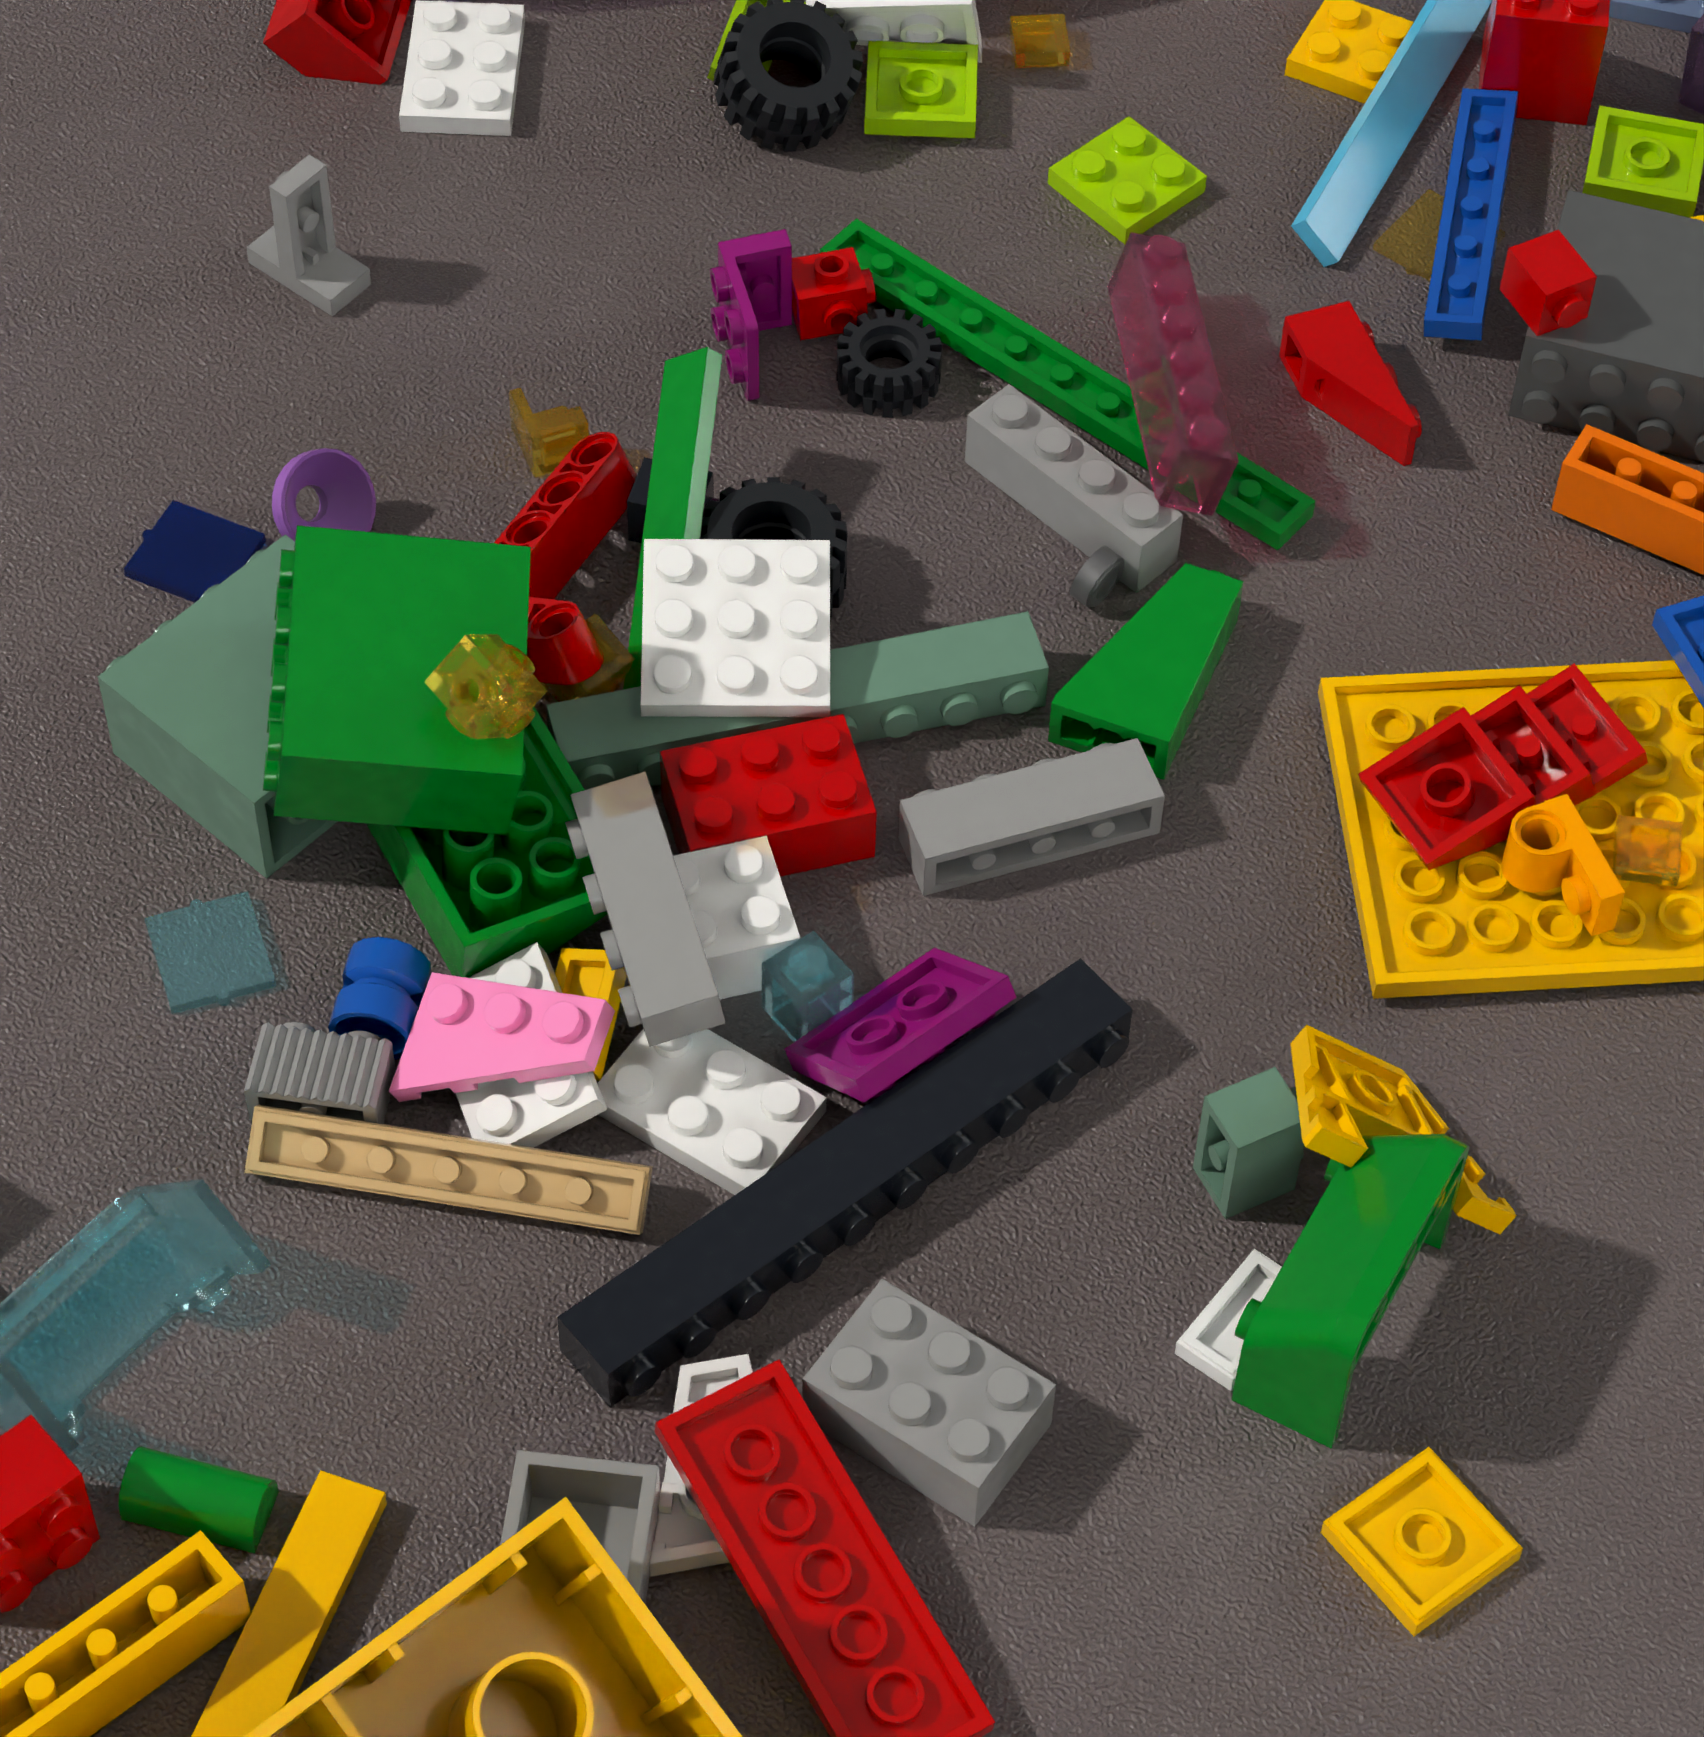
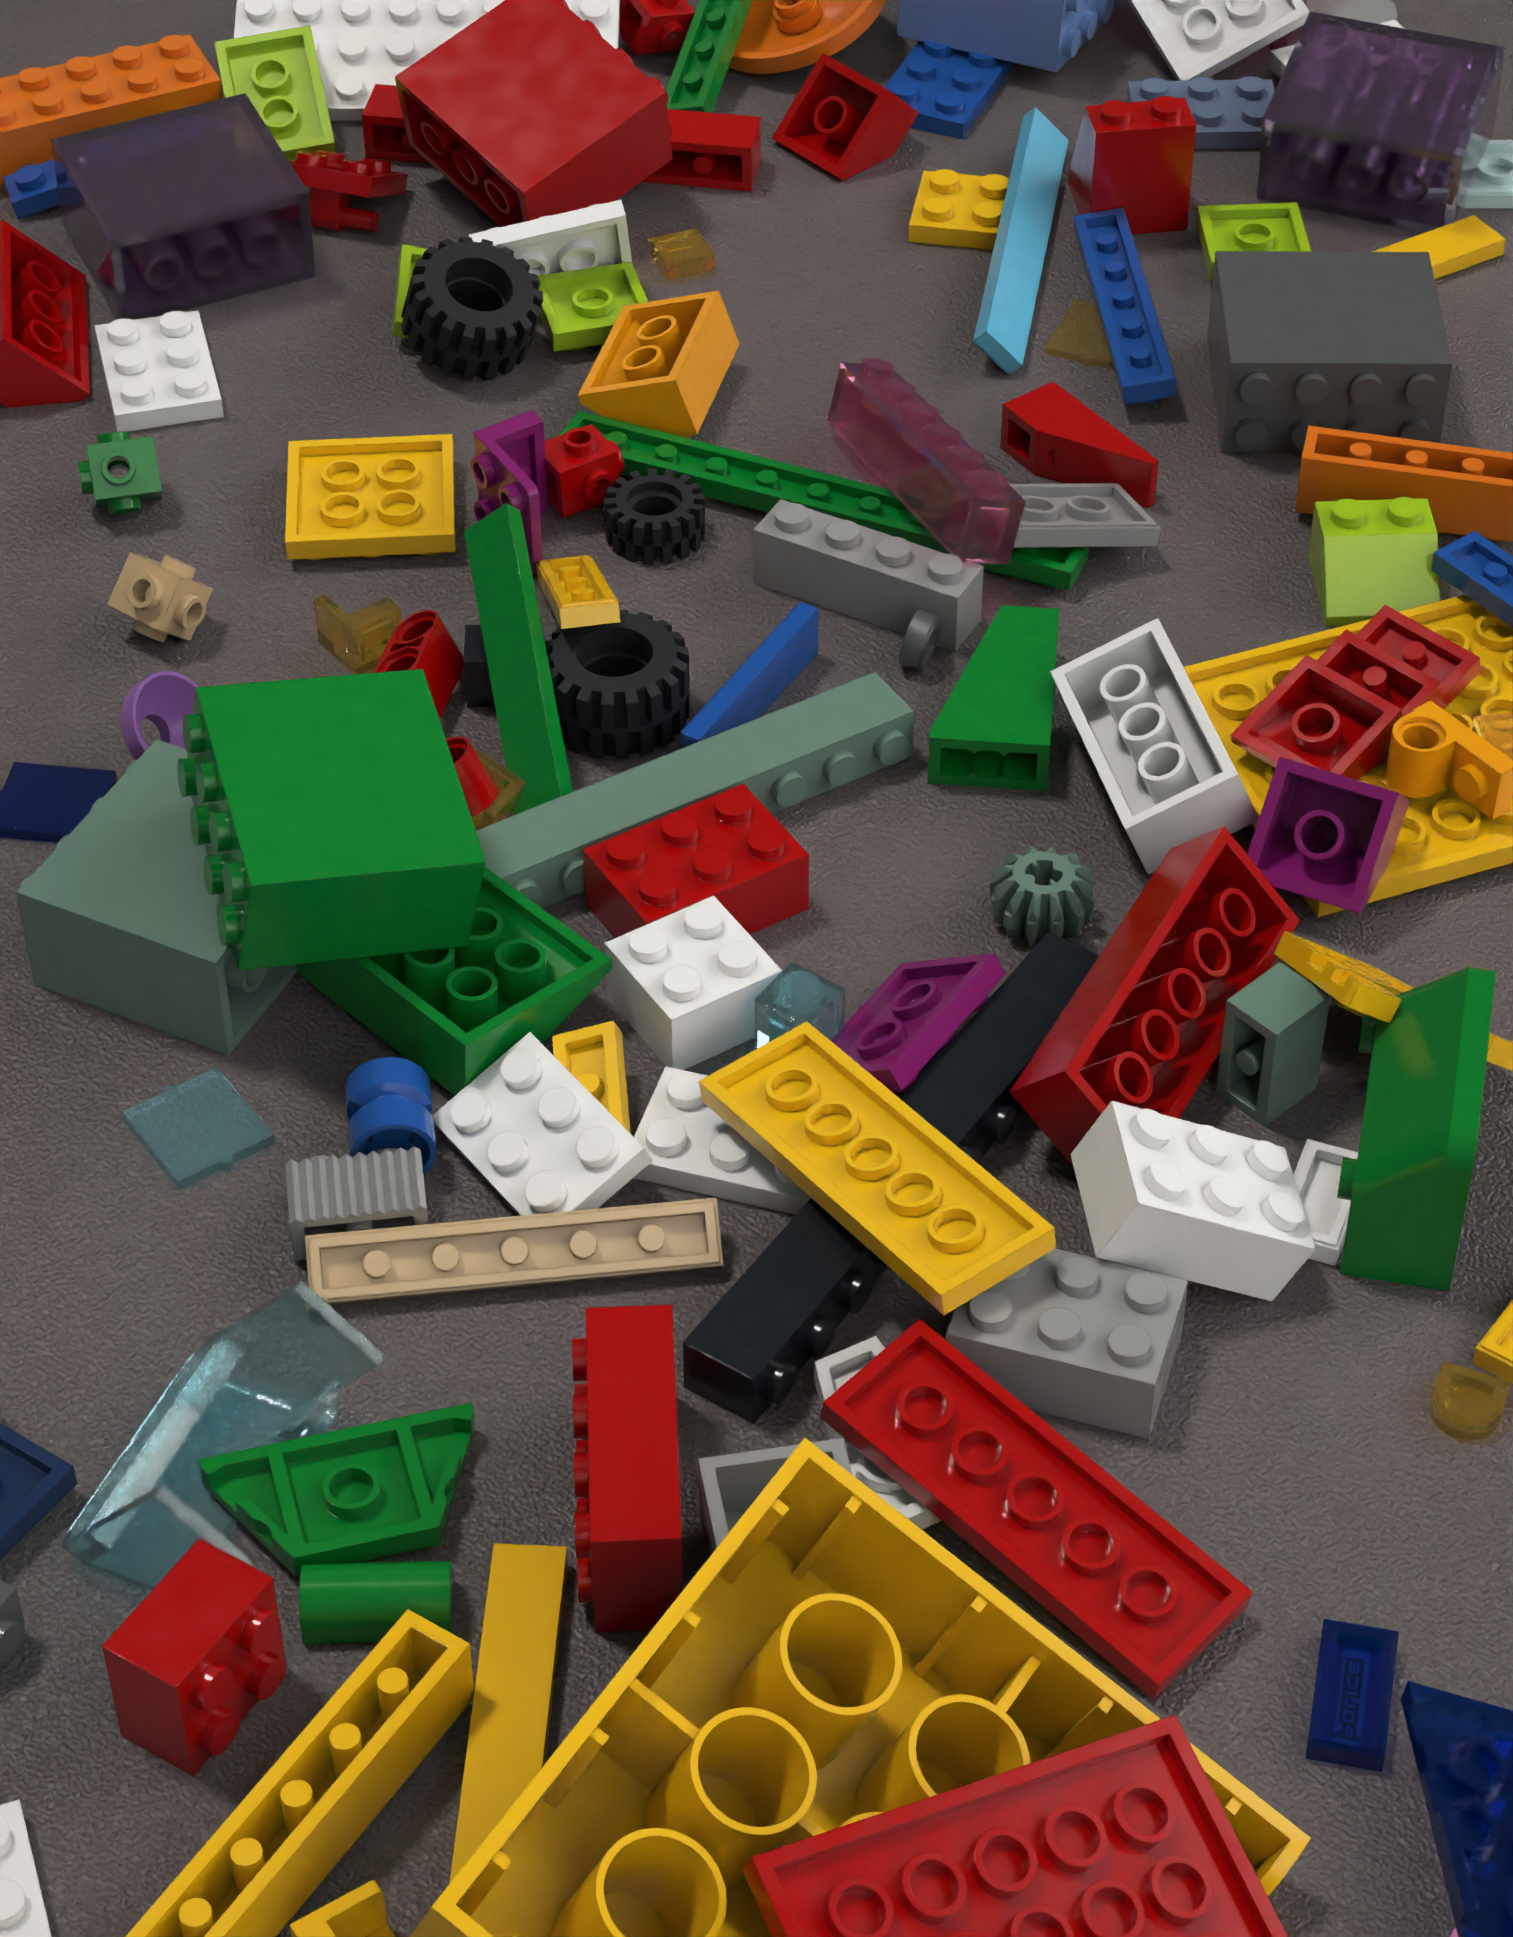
camera: 15 degrees left, 10 degrees down
light grey bracket [247,154,371,317] -> none
bright pink wing [388,972,615,1102] -> none
clear yellow brick [424,634,547,739] -> none
light grey brick [565,772,725,1047] -> none
white plate [641,539,830,717] -> none
light grey brick [898,738,1165,896] -> none
lime plate [1047,116,1207,245] -> none
red brick [1500,229,1597,336] -> none
none -> green brick [78,431,162,515]
none -> tan brick [107,552,213,643]
none -> green wing [199,1402,475,1576]
none -> yellow plate [285,434,456,560]
none -> yellow tile [536,555,621,629]
none -> red brick [572,1304,683,1633]
none -> light orange slope [577,290,740,438]
none -> blue tile [680,602,819,749]
none -> yellow plate [699,1021,1056,1315]
none -> light grey tile [962,483,1161,548]
none -> sand green gear [989,845,1095,947]
none -> red brick [1010,826,1300,1168]
none -> white brick [1050,618,1259,874]
none -> white brick [1070,1101,1316,1301]
none -> magenta slope [1247,757,1410,914]
none -> lime slope [1308,497,1440,626]
none -> clear yellow tile [1430,1361,1512,1441]

